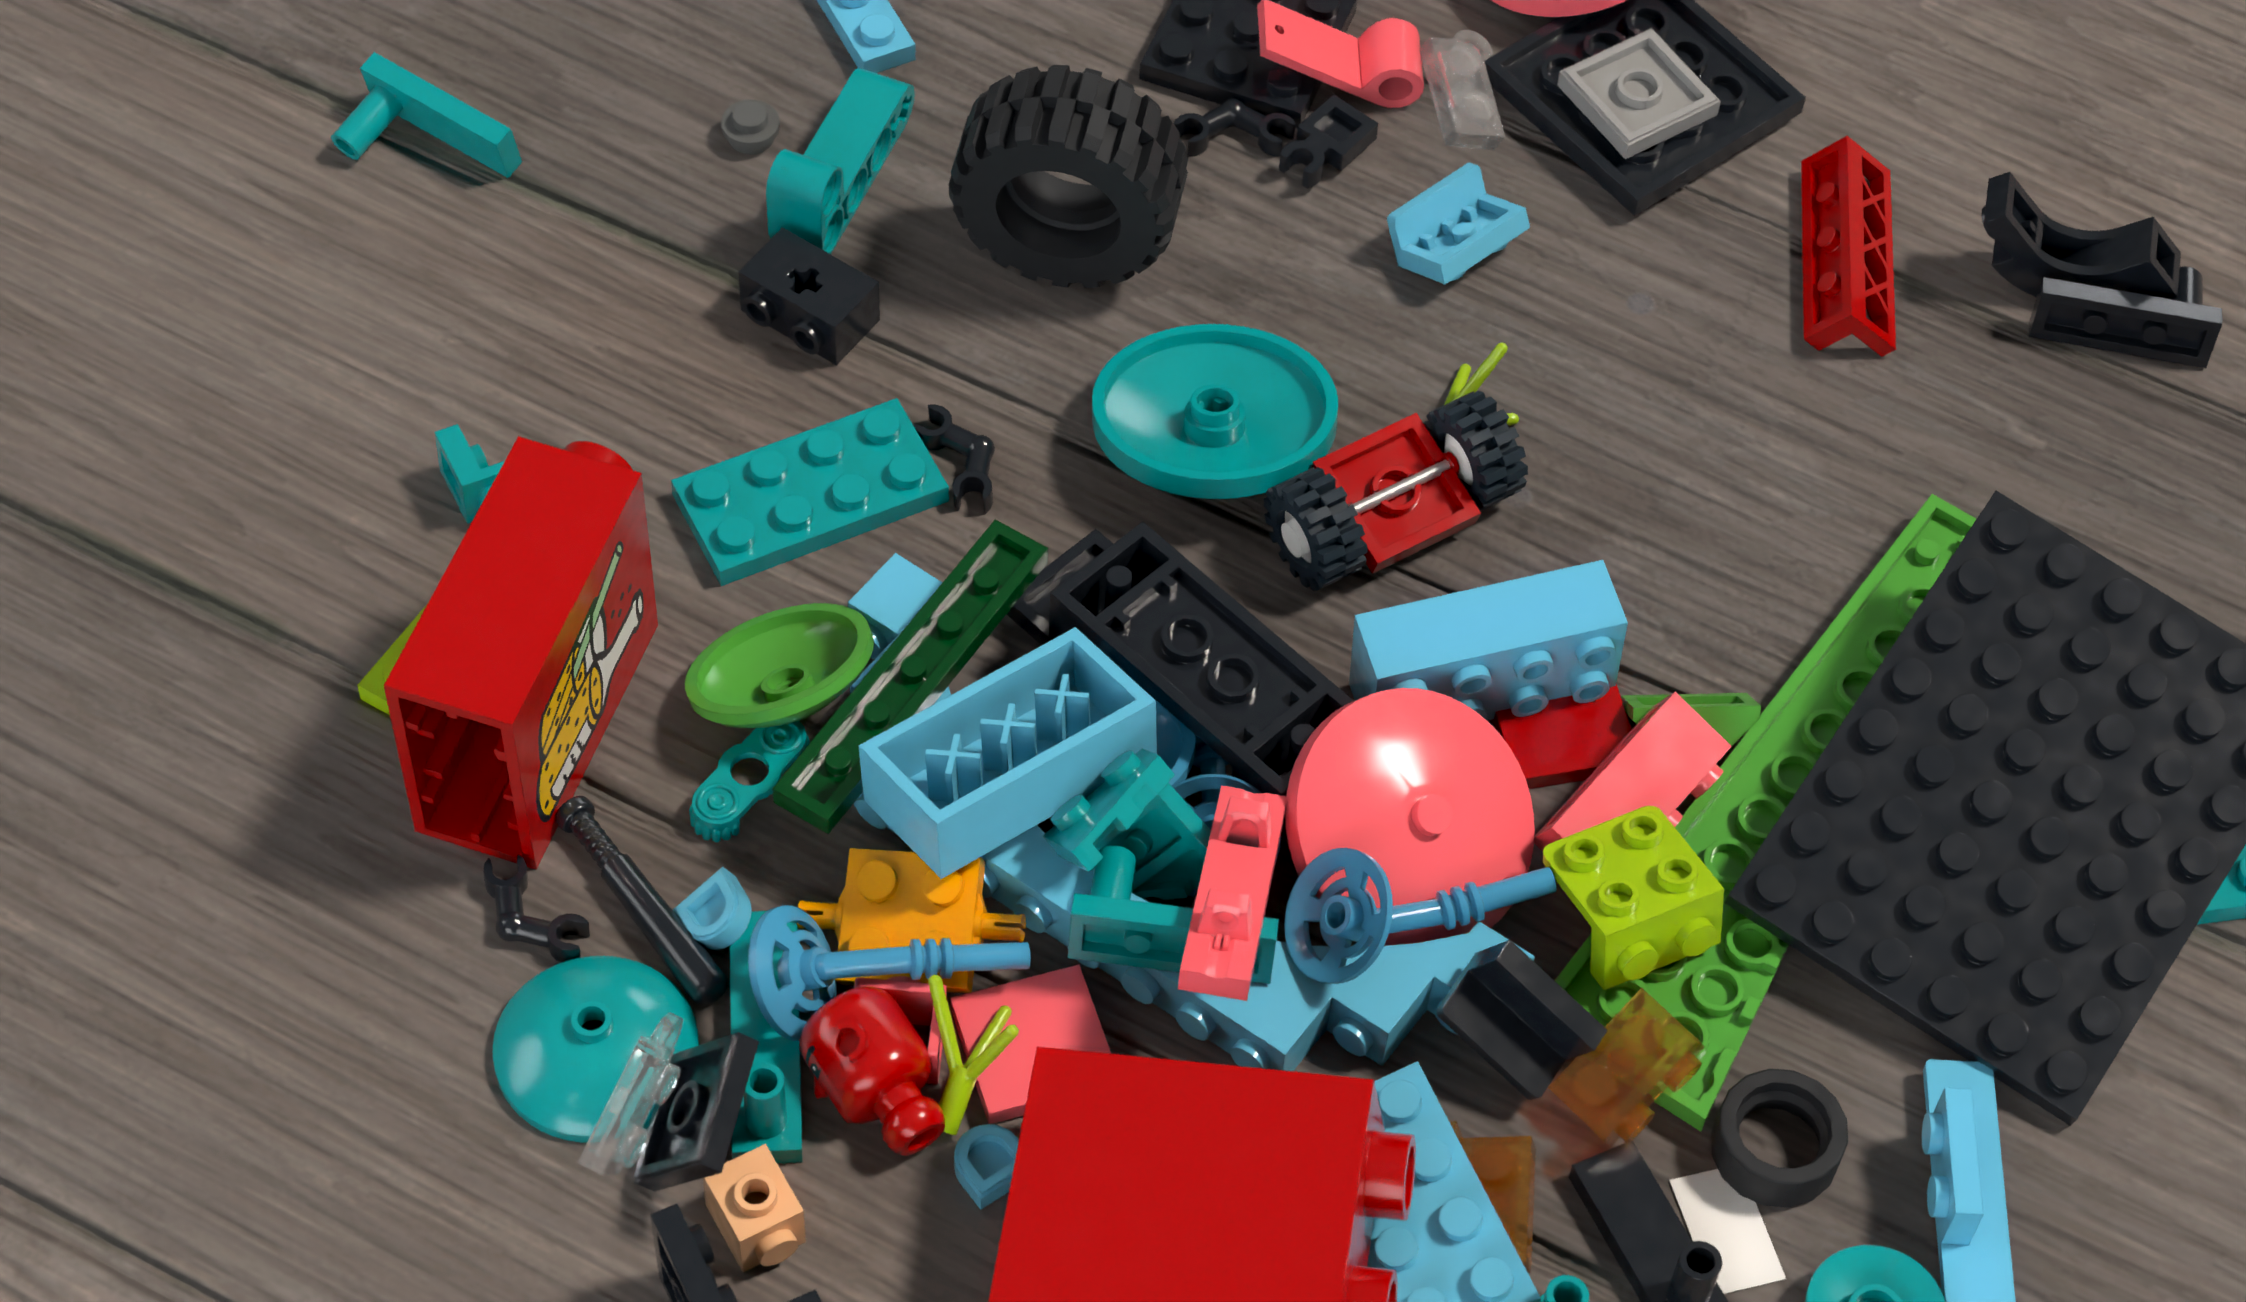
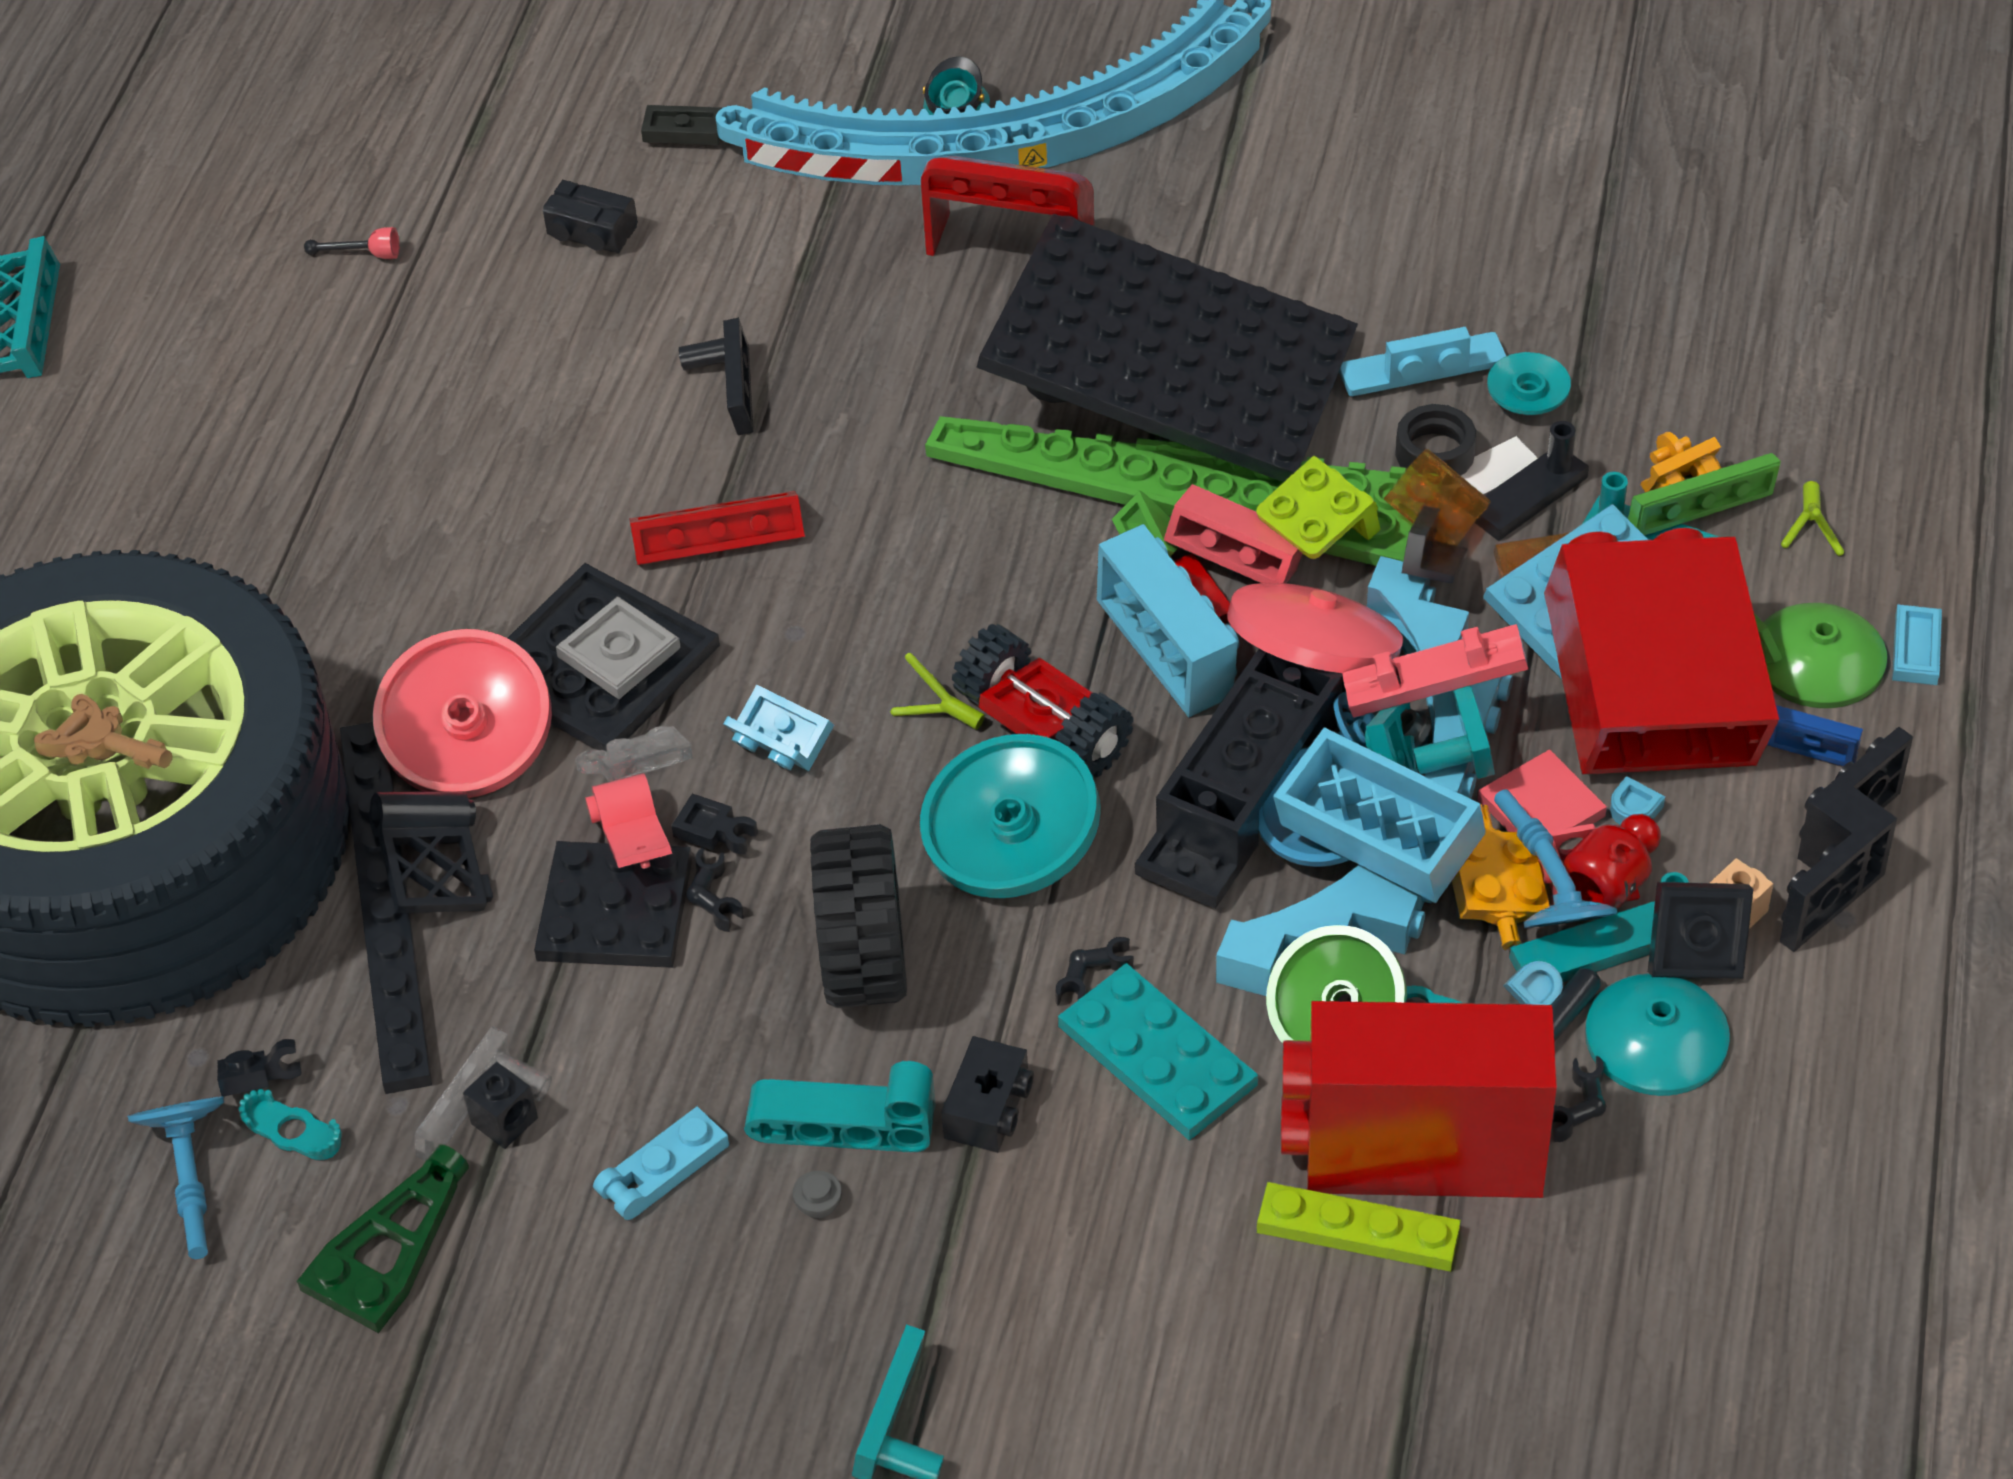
camera: 100 degrees left, 5 degrees down
teal bracket [434,424,505,524] -> none
clear hinge [578,1012,683,1175] -> none
dark green plate [773,519,1049,834] -> none
lime plant [928,975,1019,1135] -> none
teal wing [1043,748,1175,872] -> none
dark azure dish [1285,848,1557,984] -> none
black arch [1981,172,2181,299] -> none

